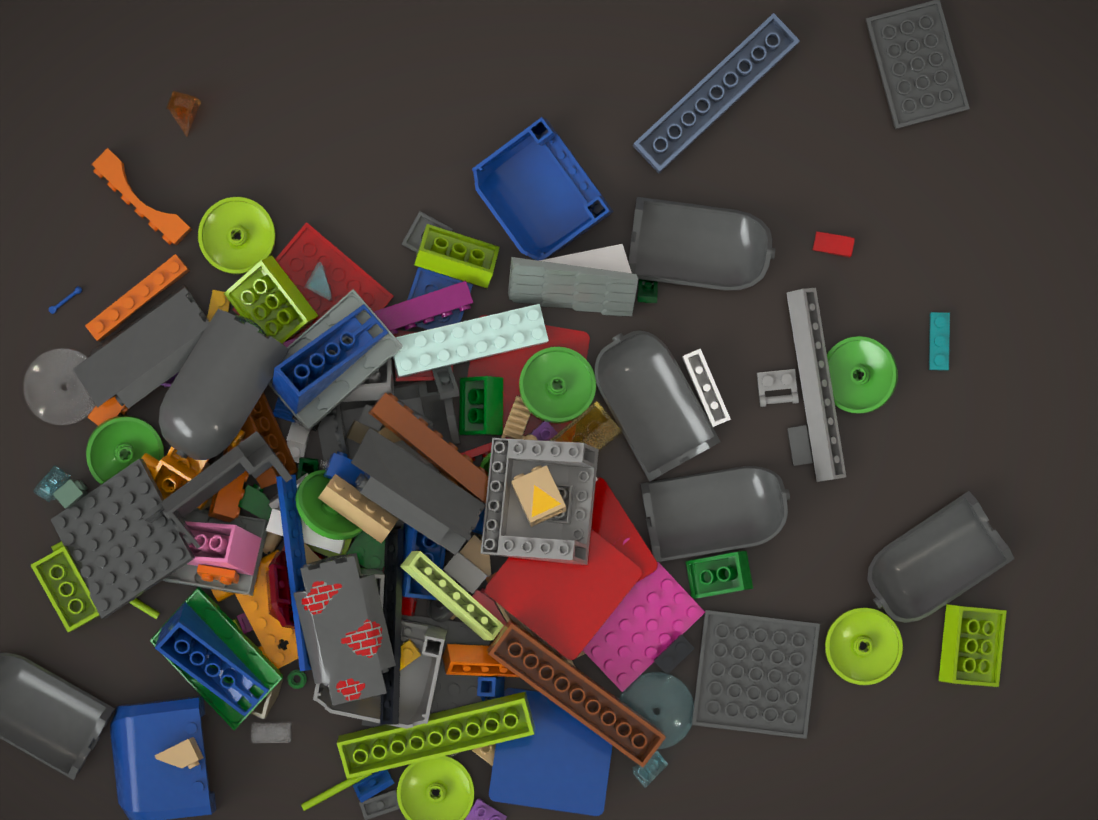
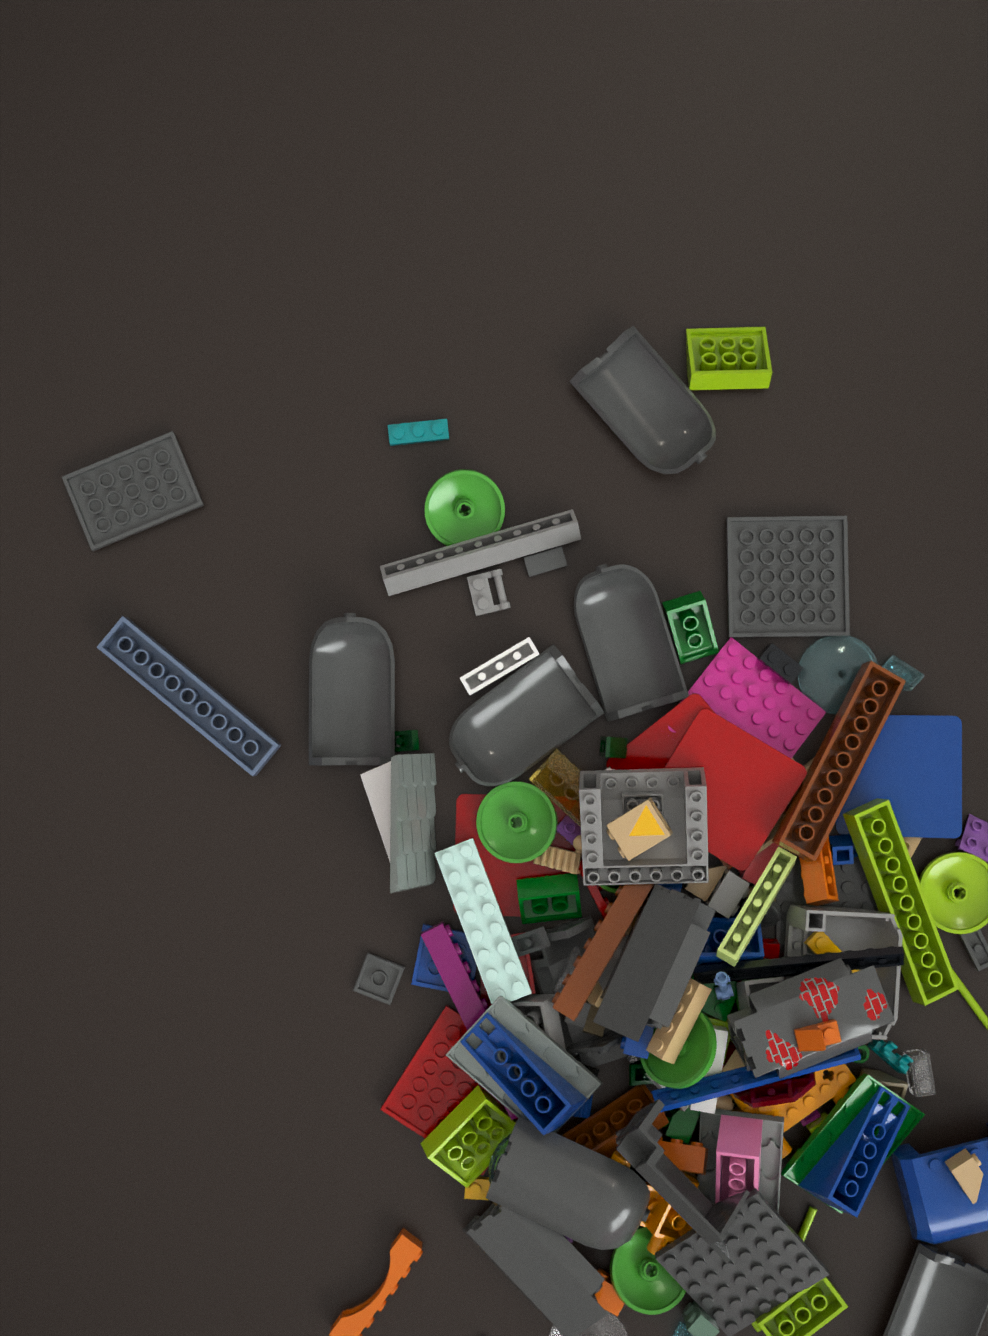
camera: 95 degrees left, 0 degrees up
orange arch [85,254,190,342] -> none
clear orange slope [166,91,201,137] -> none
orange plate [197,564,240,585] -> none
lime dish [198,197,276,274] -> none
white slope [286,422,310,463] -> none
clear light blue slope [305,262,333,301] -> none
blue plate [353,769,395,803] -> none
lime slope [414,224,500,288] -> none
blue slope [472,117,613,261] -> none
red slope [813,231,855,258] -> none
lime dish [825,608,903,685] -> none
none -> dark green slope [599,736,628,758]
none -> light blue bar [714,971,734,1001]
none -> orange slope [794,1019,841,1051]
none -> teal plate [867,1039,914,1074]

